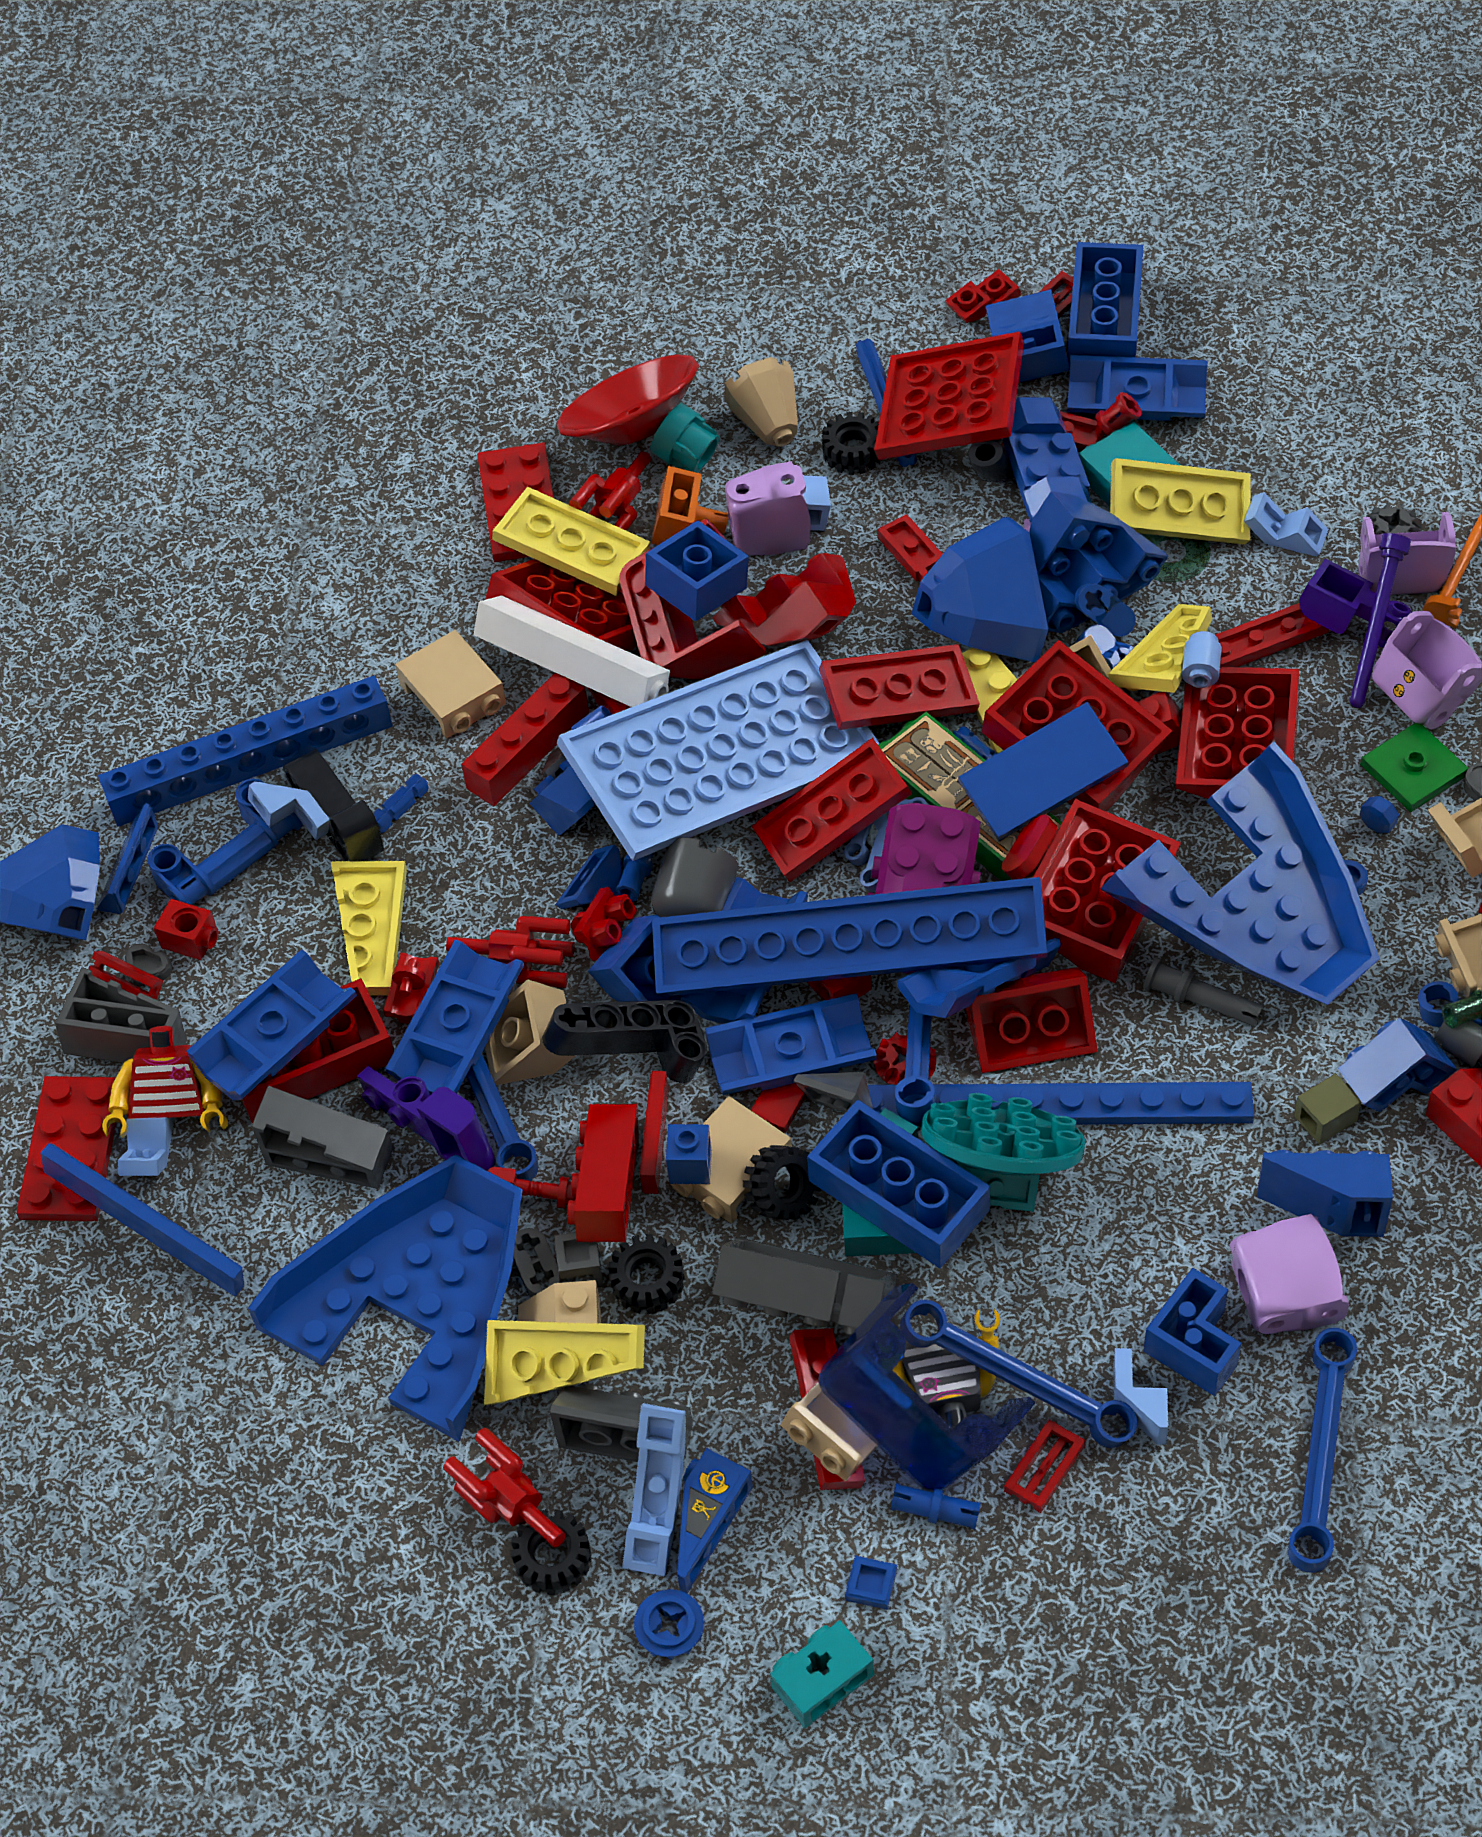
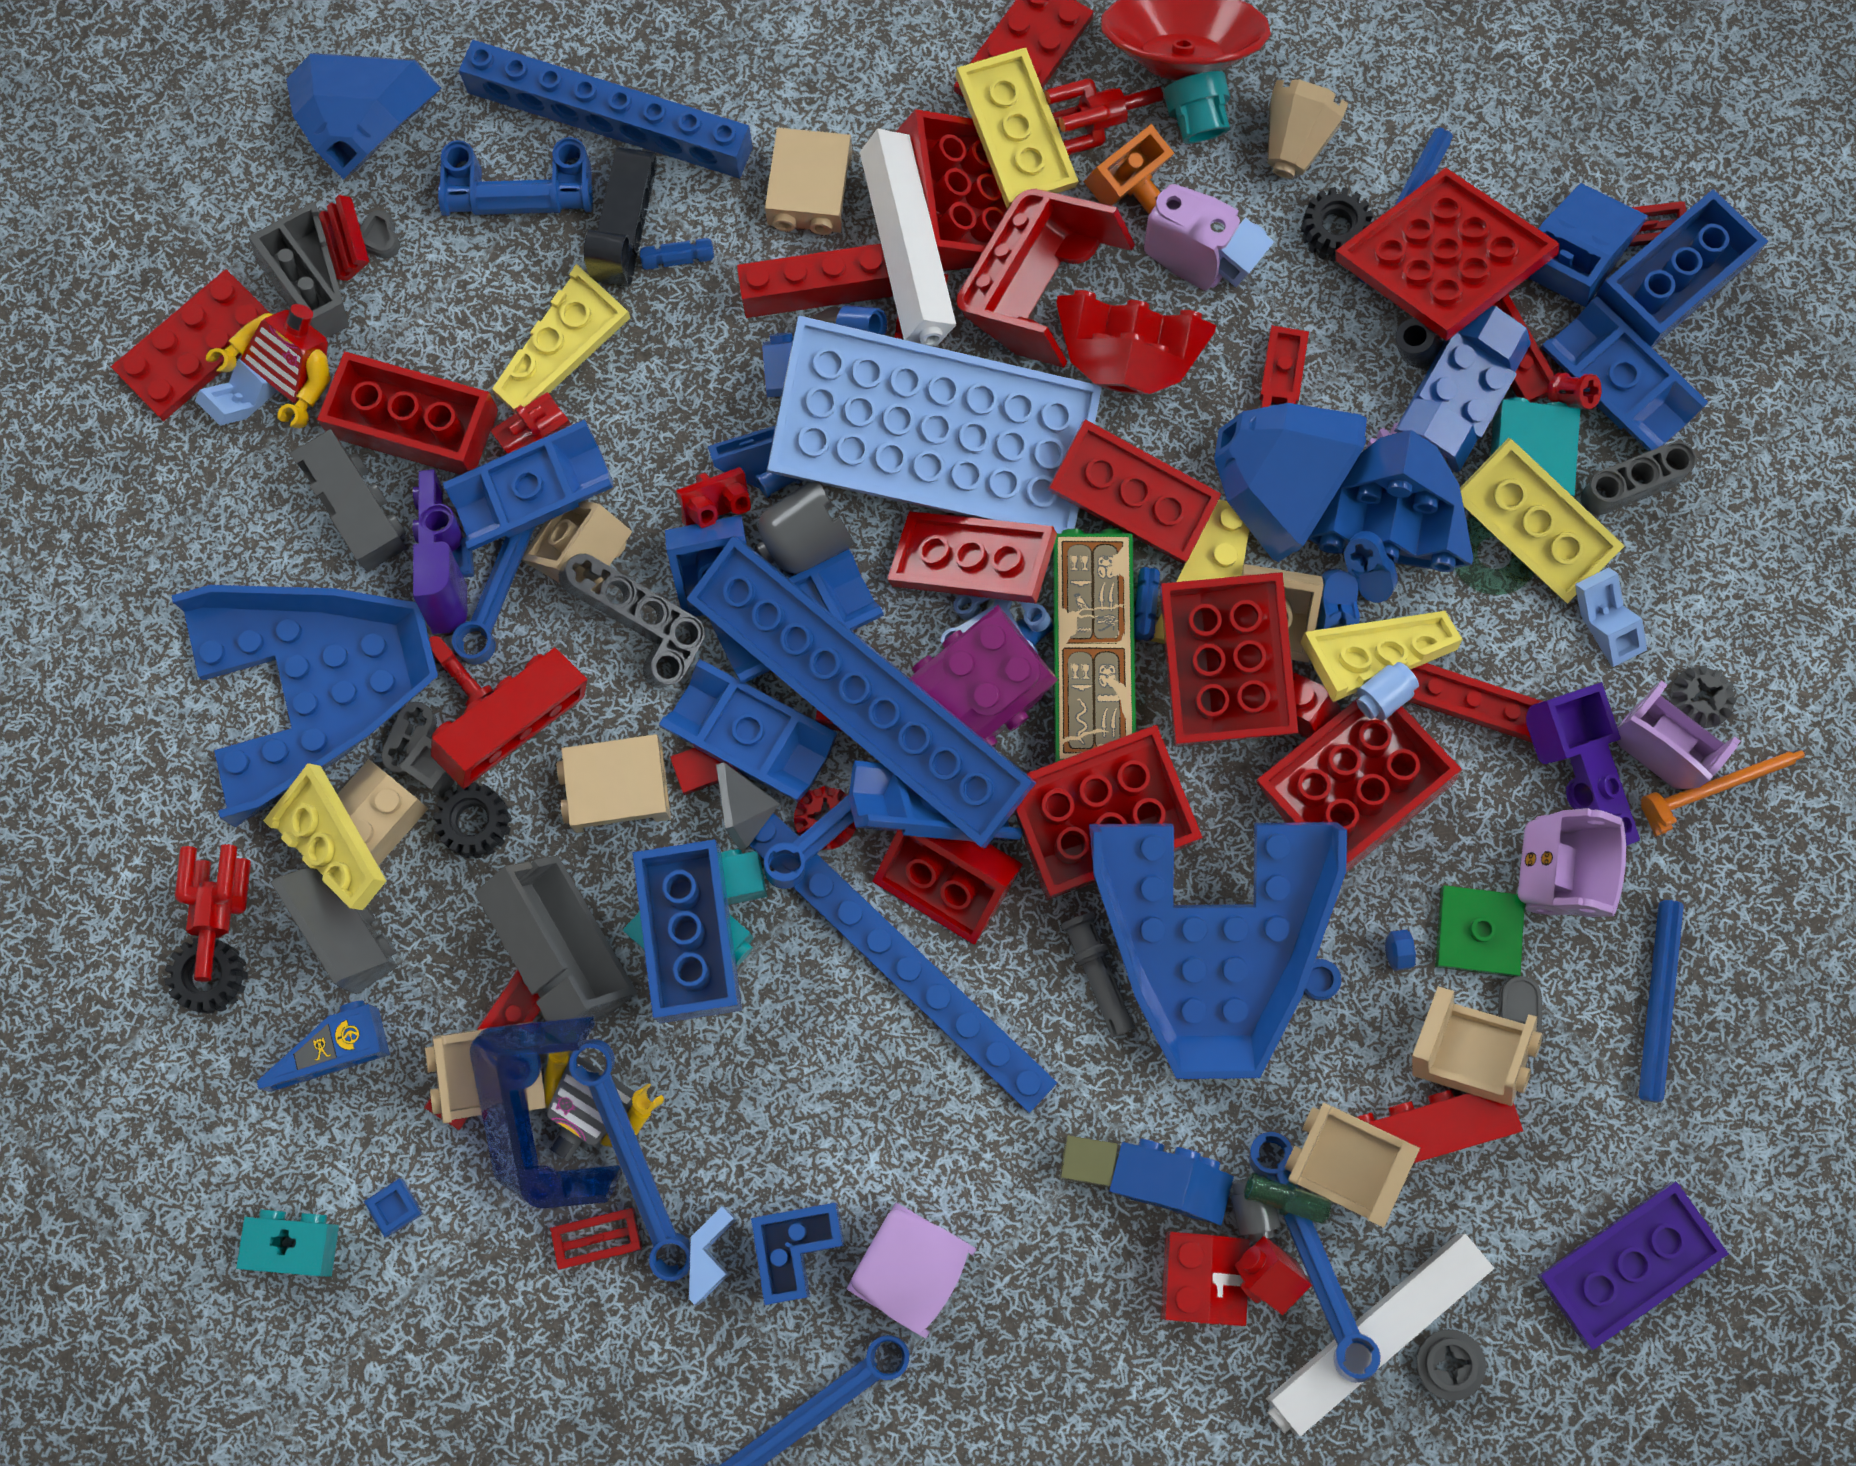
camera: 40 degrees right, 20 degrees up
blue tile [40,1143,244,1297] -> none
blue slope [96,803,159,914] -> none
red brick [154,899,219,960] -> none
blue piece [186,949,357,1100] -> none
light blue slope [248,781,329,840] -> none
red plant [446,916,575,988] -> none
light blue slope [622,1403,686,1576] -> none
blue gear [634,1589,705,1660] -> none
red tile [640,1071,669,1194] -> none
blue brick [645,520,749,621] -> none
blue brick [666,1124,712,1184] -> none
black tyre [743,1145,821,1220] -> none
blue pin [890,1483,981,1530] -> none
teal bracket [921,1093,1086,1212] -> none
red slope [945,269,1021,323] -> none
blue tile [958,702,1128,842] -> none
red tile [1002,815,1057,880] -> none
blue slope [1257,1150,1393,1237] -> none
dark purple piece [1350,533,1412,708] -> none
none -> dark grey beam [1581,441,1697,515]

